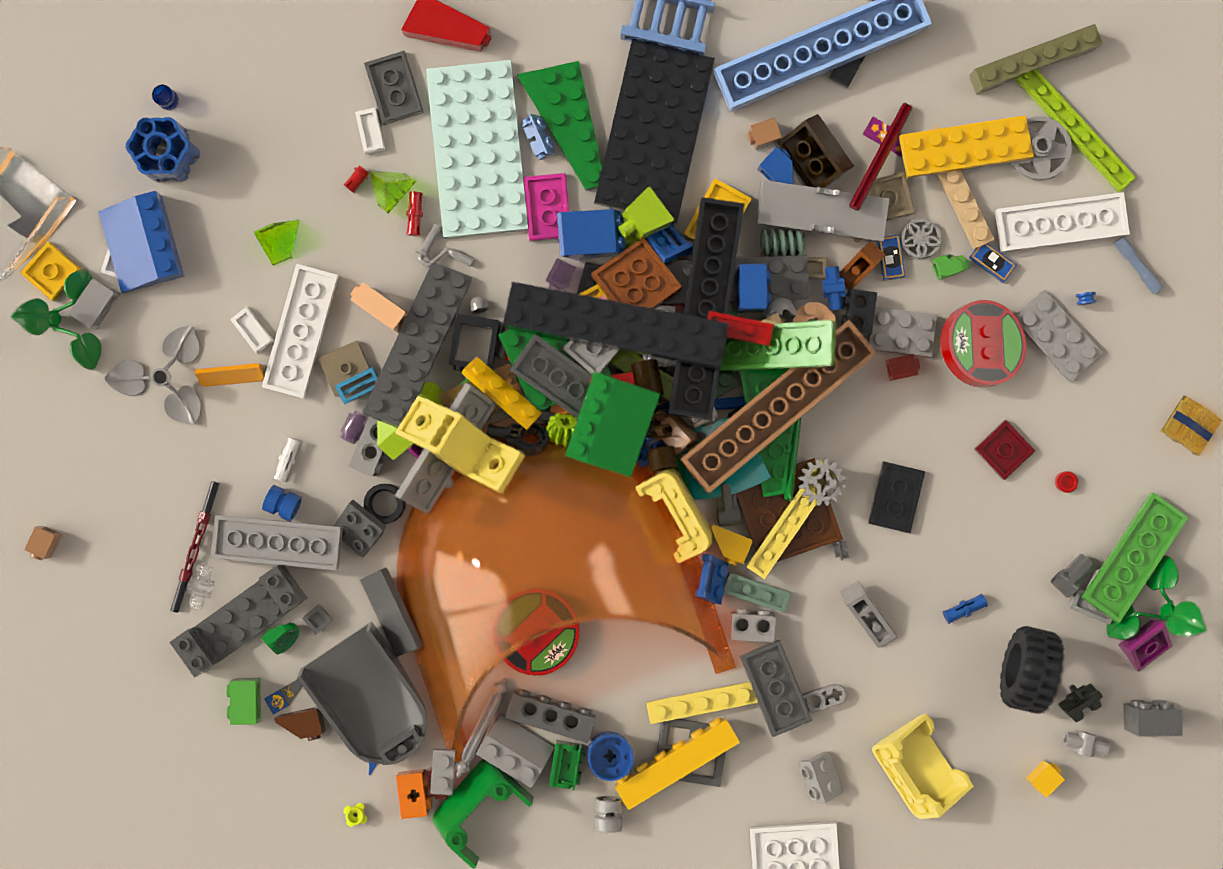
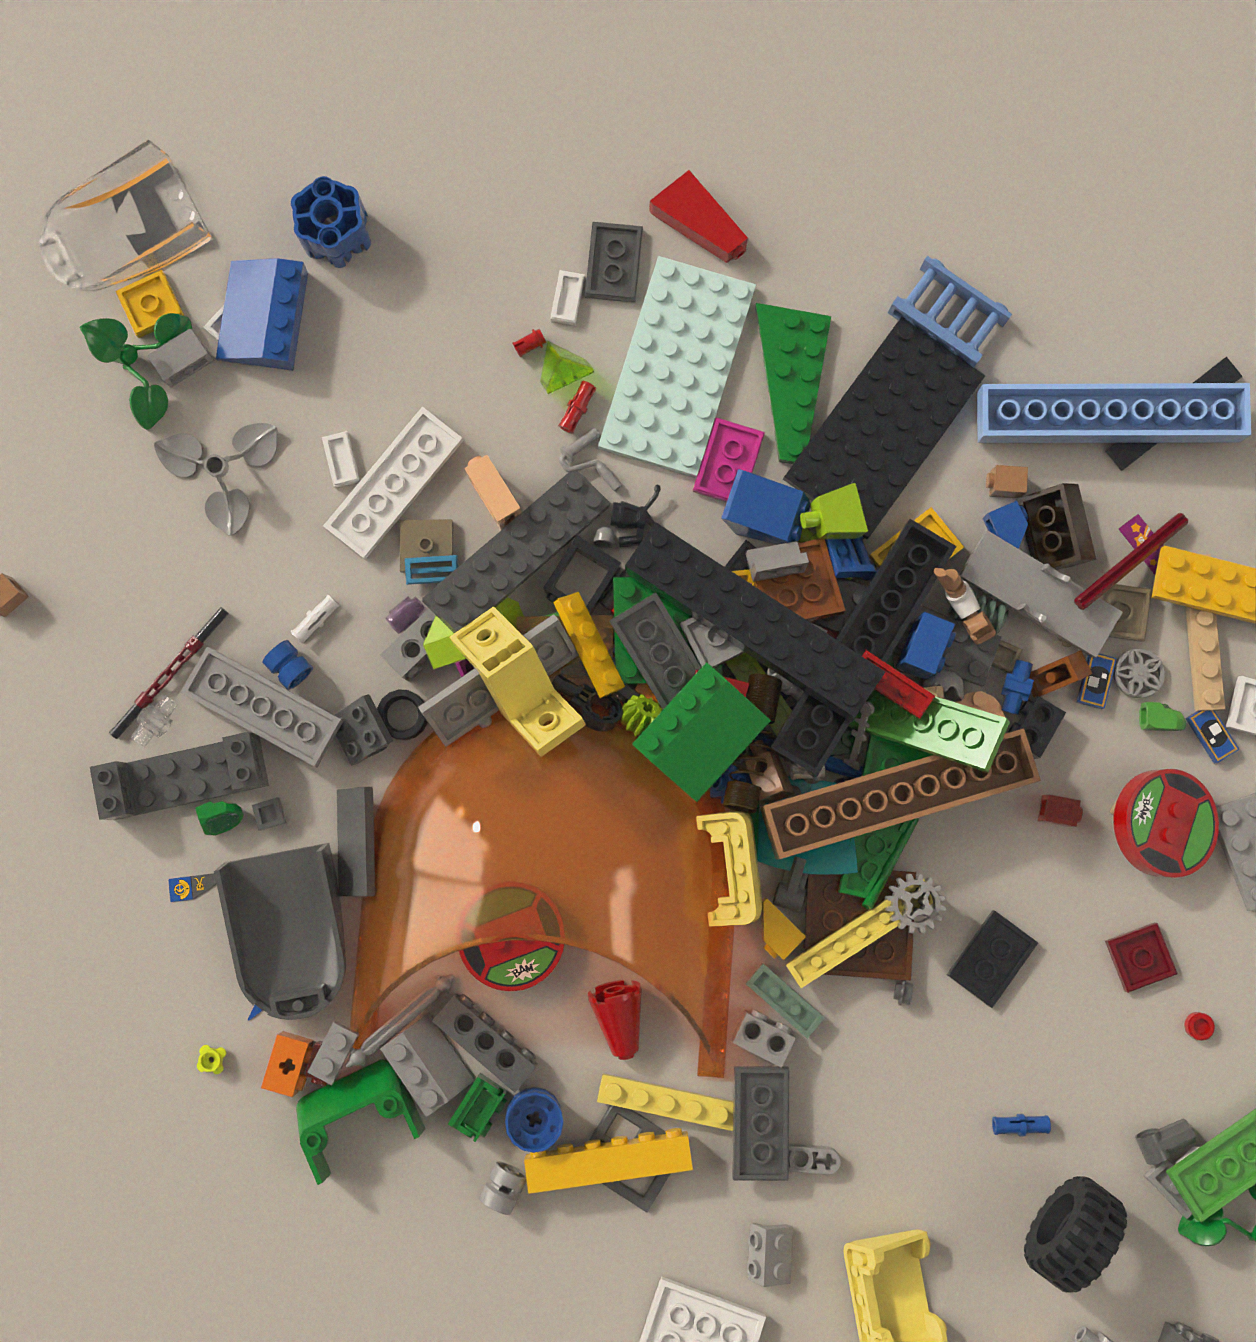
camera: 25 degrees right, 5 degrees down
clear blue wheel [152,84,179,111] -> none
light orange slope [194,363,265,387] -> none
bright green brick [226,678,261,725] -> none
clear neon green slope [254,219,300,266] -> none
reddish brown slope [274,707,326,741] -> none
medium blue hinge [522,114,556,160] -> none
clear purple brick [545,258,577,292] -> none
blue plate [695,554,729,605] -> none
light grey slope [840,580,896,648] -> none
light grey plate [868,307,937,358] -> none
pearl dark grey hips [1058,683,1103,722] -> none
magenta slope [1118,619,1173,672] -> none
none -> red cone [588,980,642,1060]
none -> black piece [610,484,661,547]
none -> light grey panel [746,542,809,582]
none -> light grey piece [843,701,874,770]
none -> medium nougat piece [934,568,996,644]

